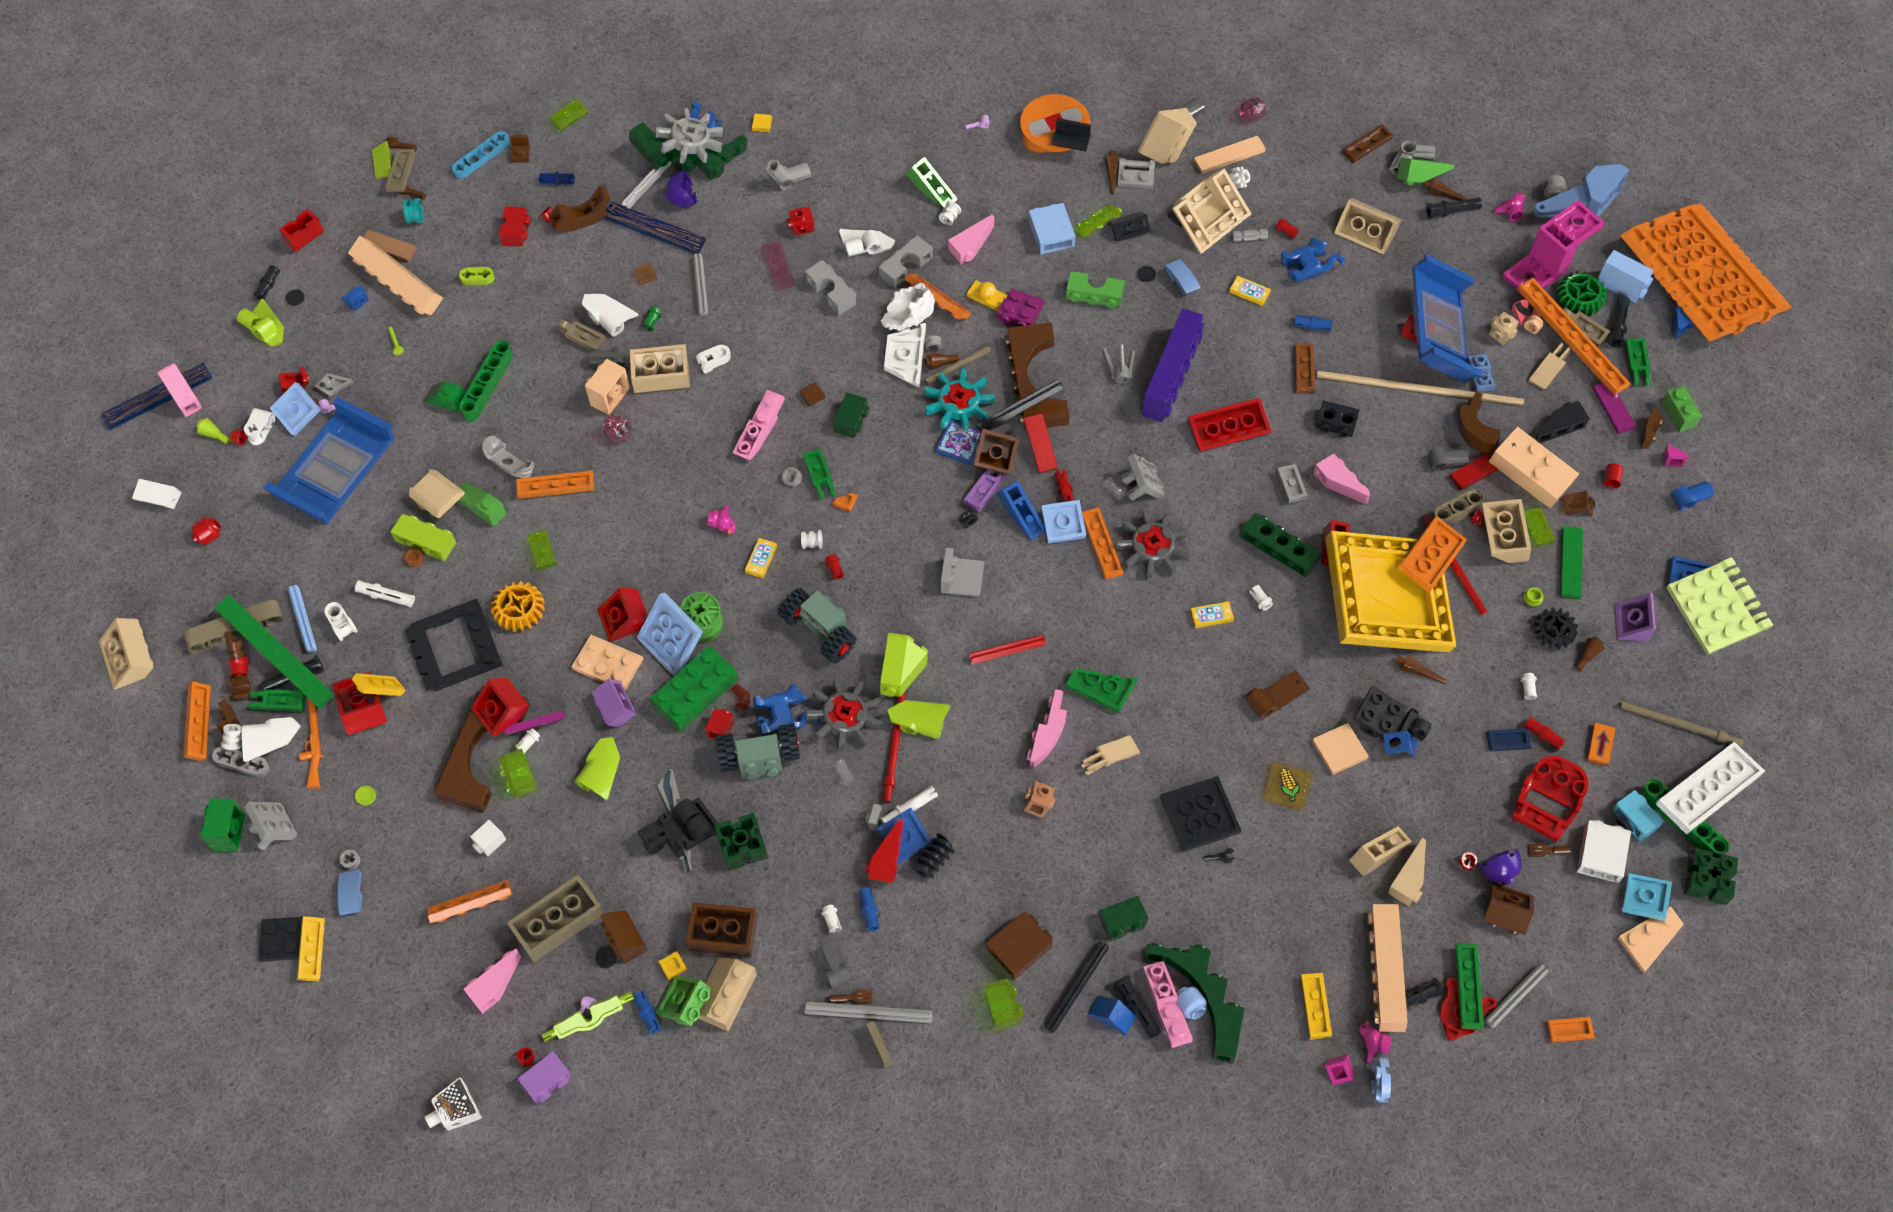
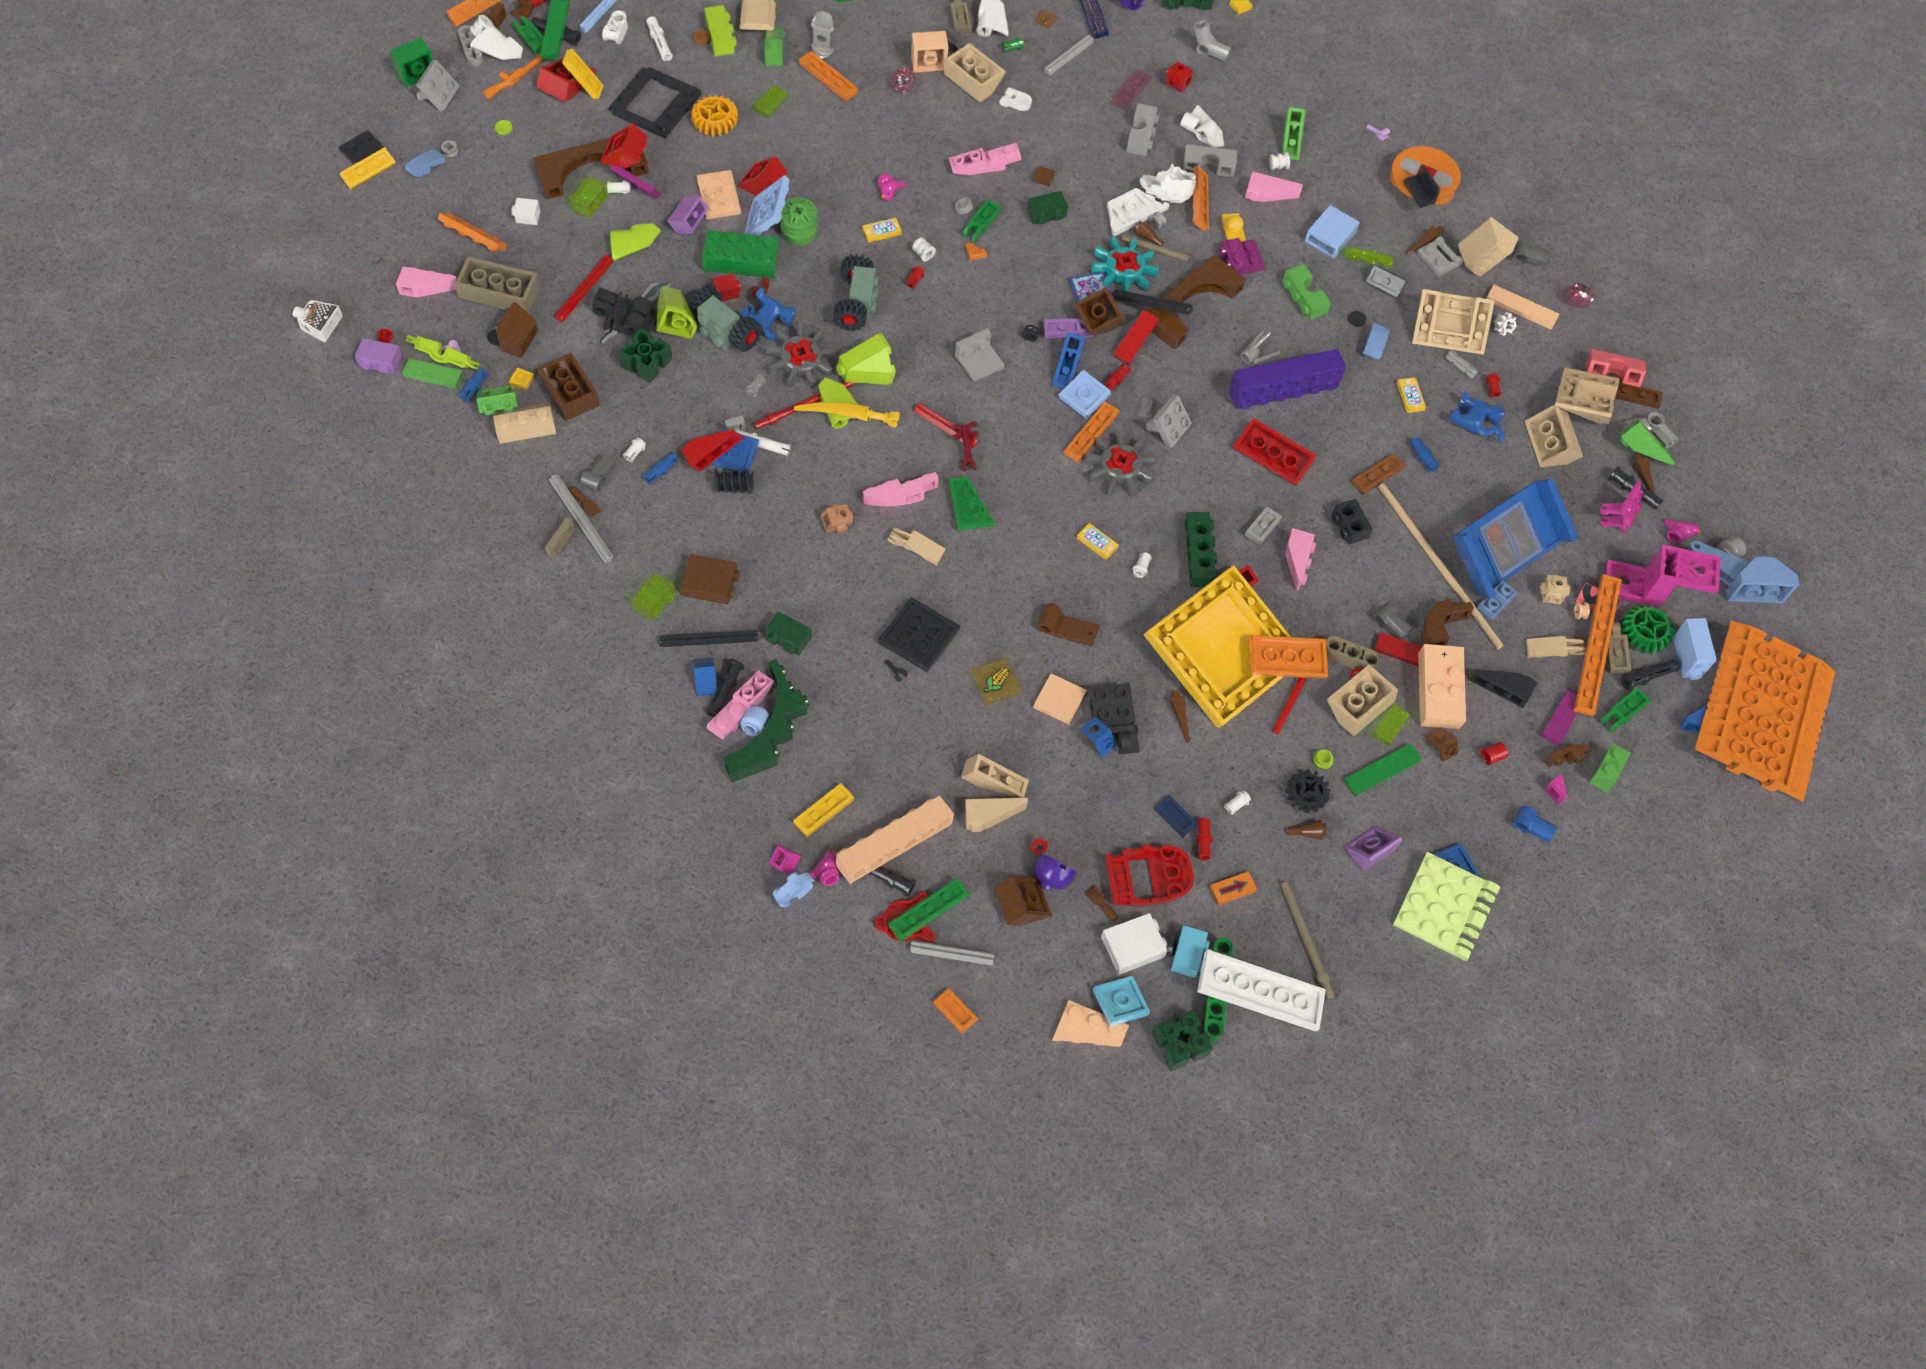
camera: 45 degrees right, 0 degrees up
none -> bright green tile [402,358,463,389]
none -> red axle [555,255,613,322]
none -> lime slope [656,286,697,339]
none -> yellow sword [794,402,900,427]
none -> dark red bar [951,421,979,471]
none -> tan slope [1555,367,1620,424]
none -> coral arch [1586,349,1647,387]
none -> dark pink plate [1600,481,1643,533]

